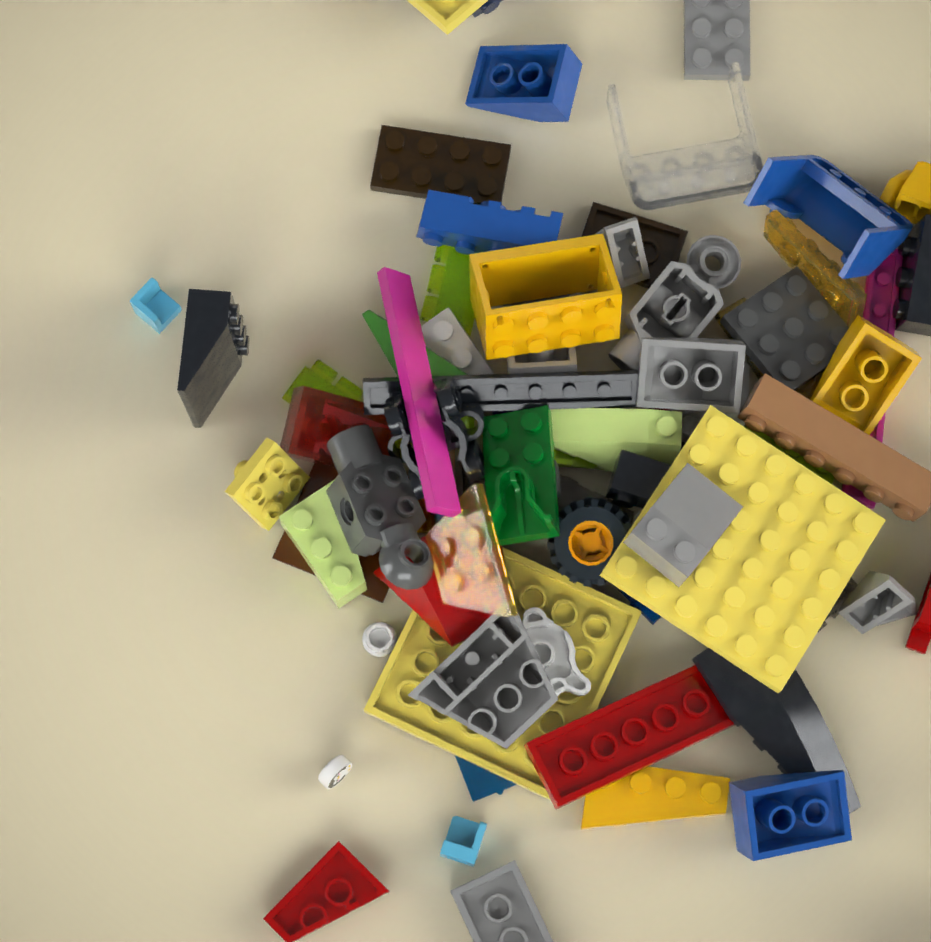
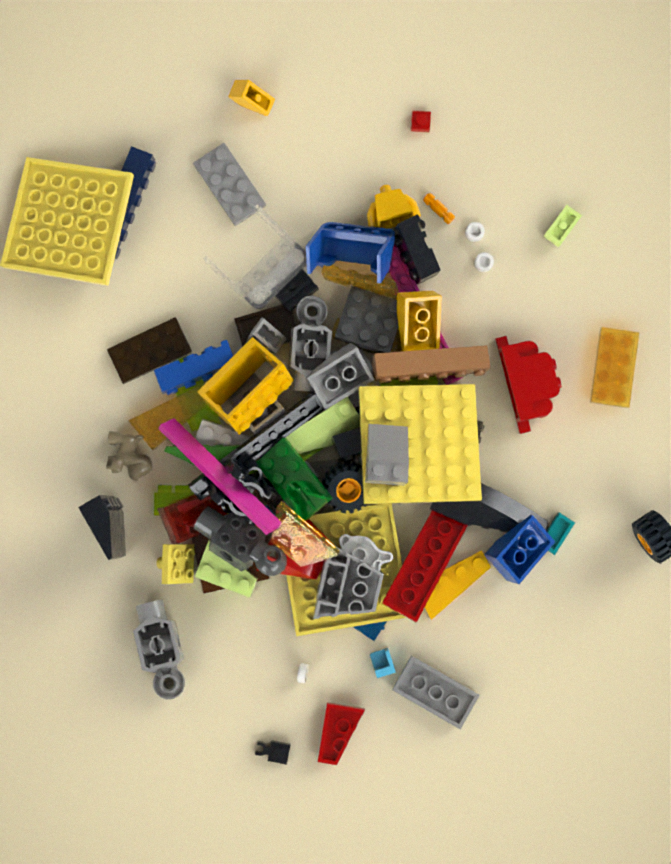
camera: 40 degrees left, 10 degrees up
medium azure panel [130,277,182,334] -> none
white plate [362,622,397,657] -> none
blue slope [465,44,582,122] -> none
light grey slope [838,570,917,634] -> none
none -> dark tan animal [106,431,152,481]
none -> clear yellow wing [128,386,207,450]
none -> light grey brick [133,599,185,700]
none -> black plate [255,740,291,765]
none -> black plate [271,268,319,313]
none -> teal tile [546,512,575,555]

